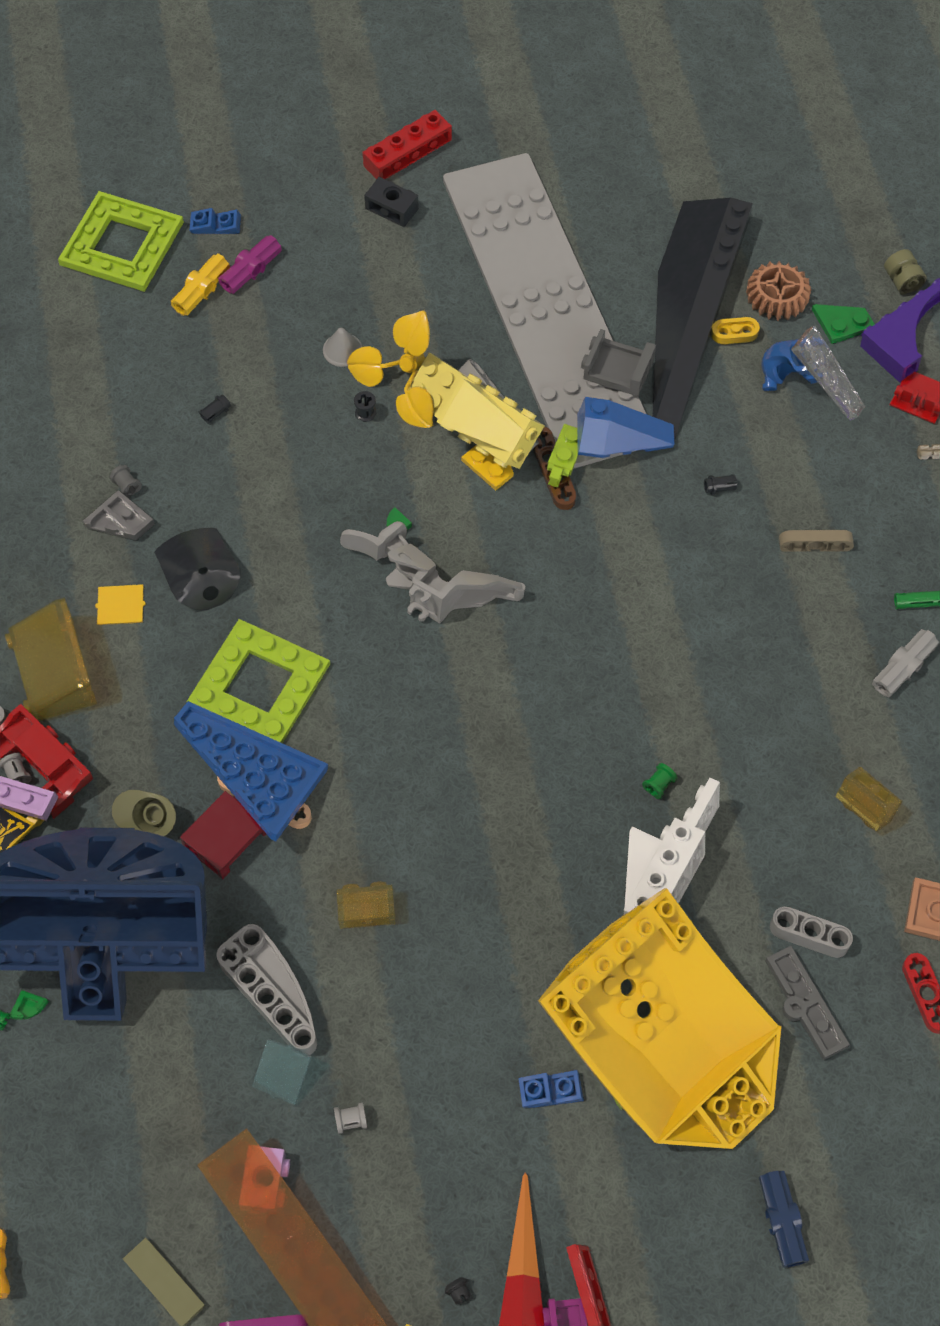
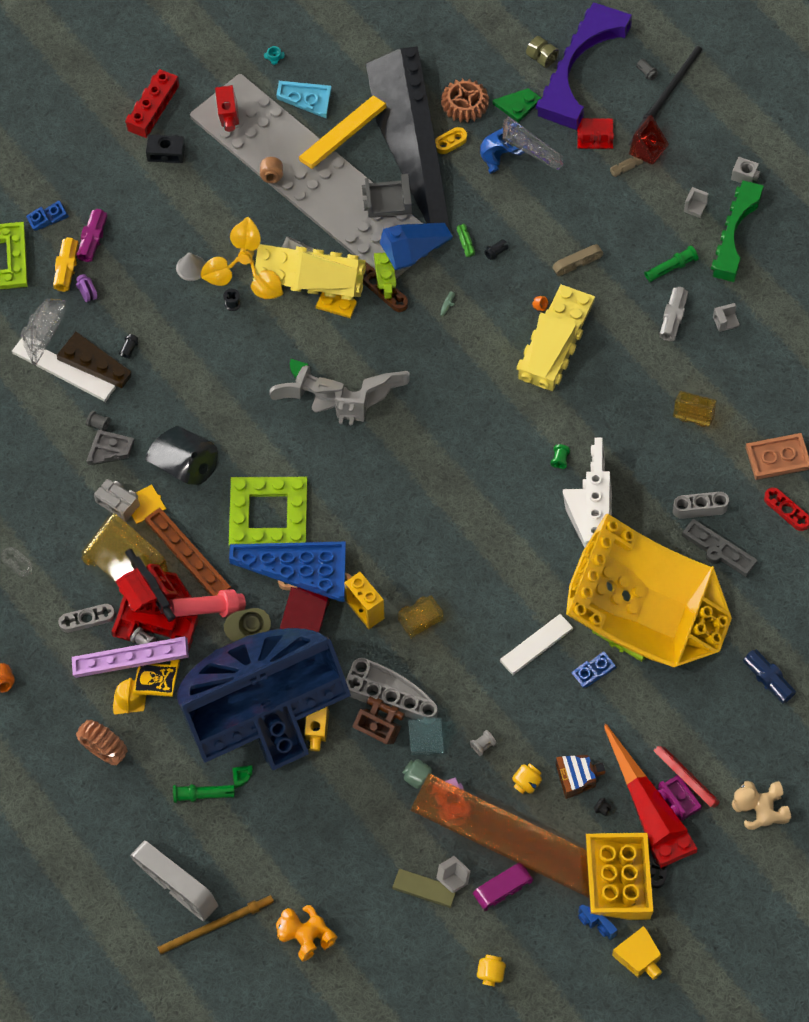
camera: 25 degrees left, 0 degrees up
none -> white tile [12,337,116,402]
none -> clear wedge [21,299,67,366]
none -> dark brown wing [57,331,131,388]
none -> medium lavender arm [76,274,97,302]
none -> light grey brick [94,479,140,522]
none -> red piece [115,549,192,622]
none -> dark orange plate [145,507,231,596]
none -> coral piece [168,589,246,617]
none -> red torso [215,85,239,132]
none -> medium nougat head [260,157,283,183]
none -> teal plate [264,46,285,65]
none -> medium azure wing [276,81,332,119]
none -> yellow tile [299,96,386,169]
none -> yellow torso [305,706,329,751]
none -> yellow window [344,572,385,629]
none -> reddish brown brick [352,696,405,744]
none -> sand green head [402,759,433,789]
none -> light grey panel [436,856,470,893]
none -> sand green helmet [440,291,455,317]
none -> bright green axle [457,224,475,257]
none -> white tile [500,614,573,675]
none -> yellow head [512,763,542,794]
none -> light yellow wedge [517,284,595,391]
none -> orange hinge [532,296,548,311]
none -> torso [556,755,605,799]

